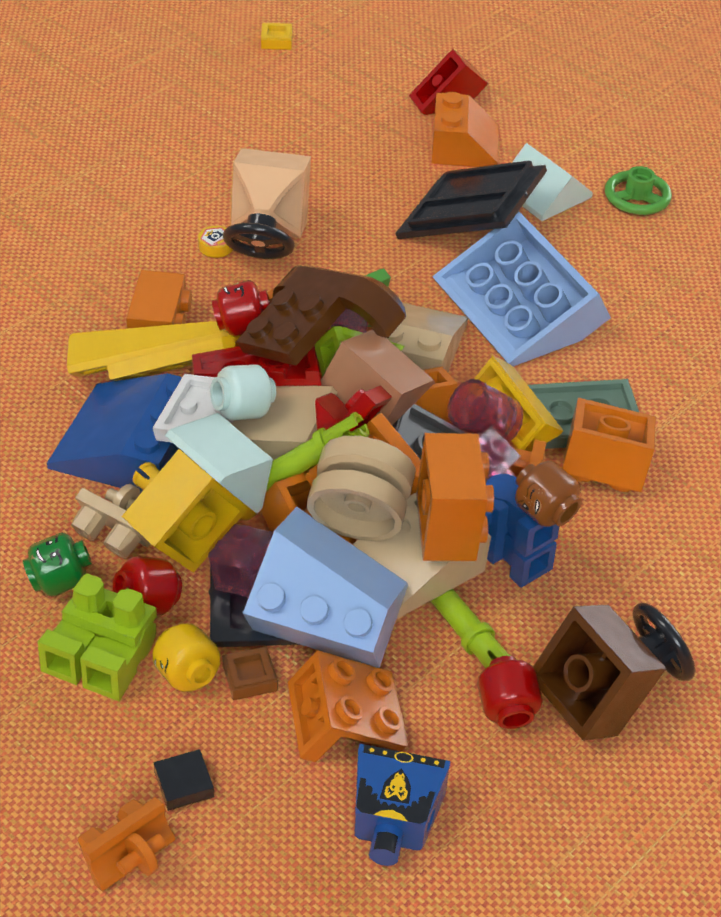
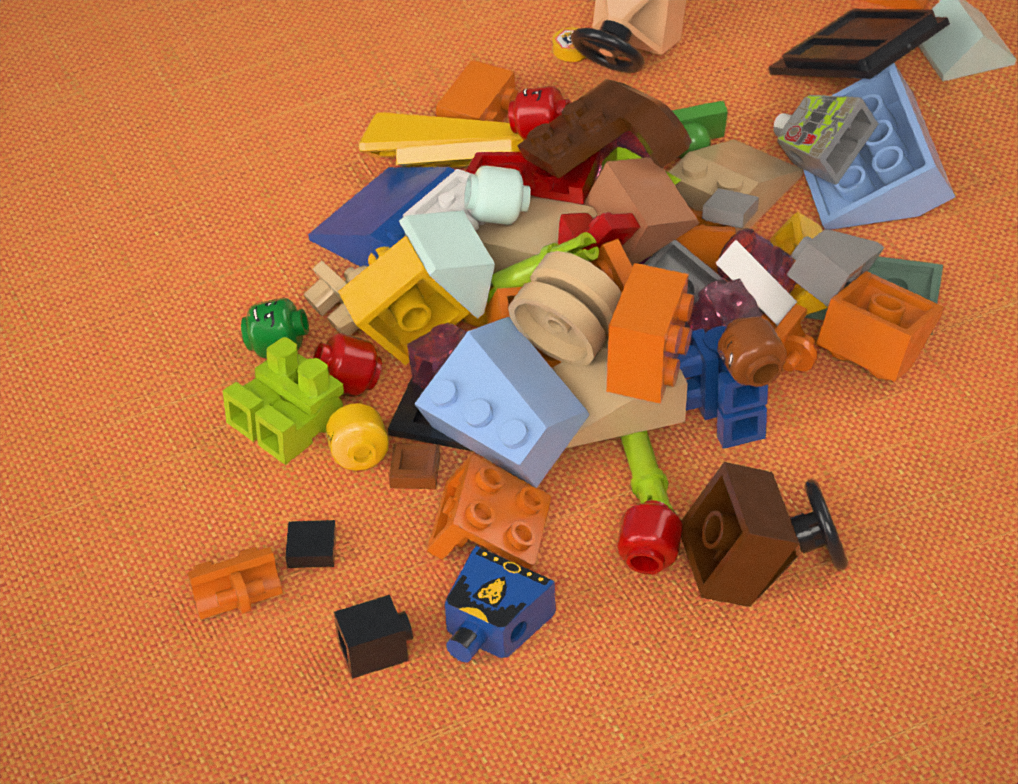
camera: 25 degrees right, 0 degrees up
none -> black brick [333,595,413,679]
none -> light grey tile [702,188,759,229]
none -> white sticker [716,239,797,326]
none -> light grey torso [773,95,878,185]
none -> light grey slope [787,229,885,307]

